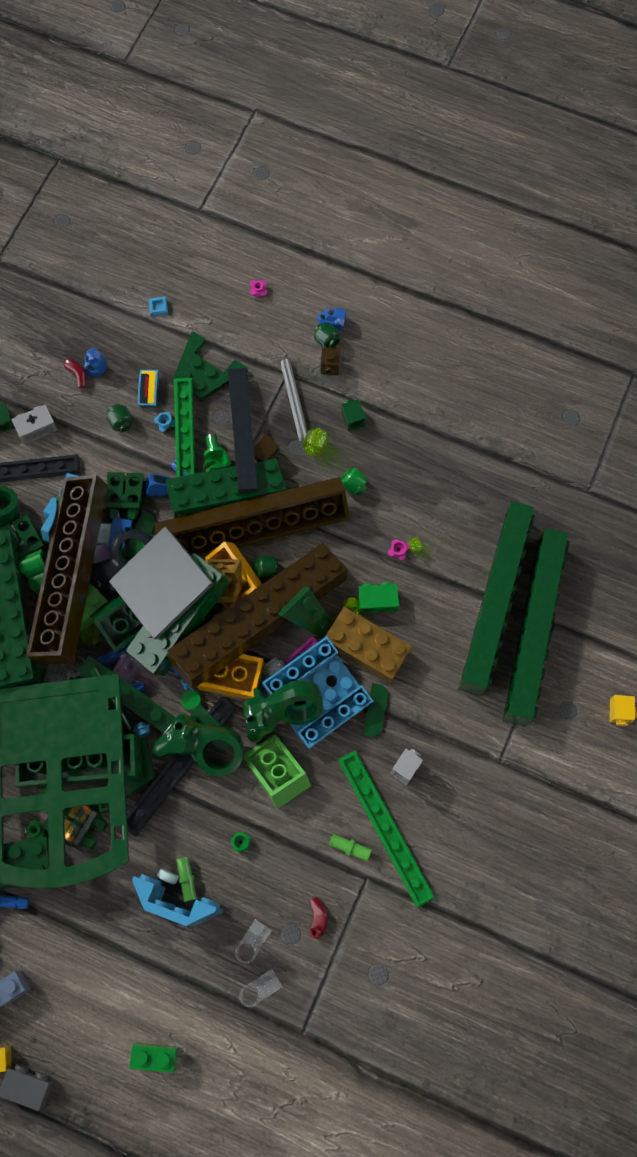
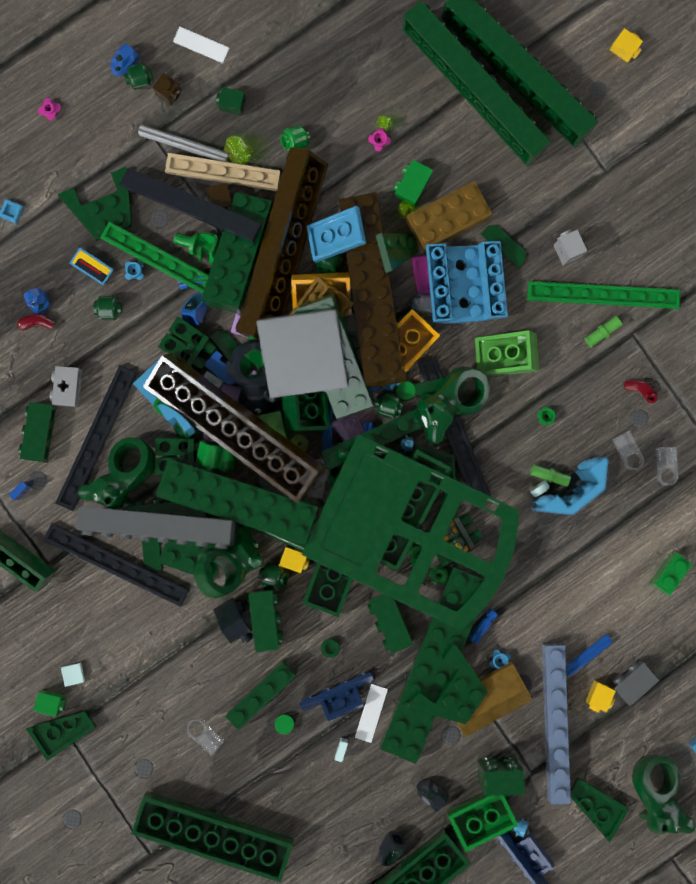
camera: 55 degrees left, 15 degrees up
dark green animal [244,680,323,742] -> none
none -> tan plate [165,153,281,191]
none -> white sticker [173,27,229,63]
none -> dark azure tile [307,206,366,263]
none -> dark green head [374,392,404,420]
none -> blue axle [566,635,613,677]

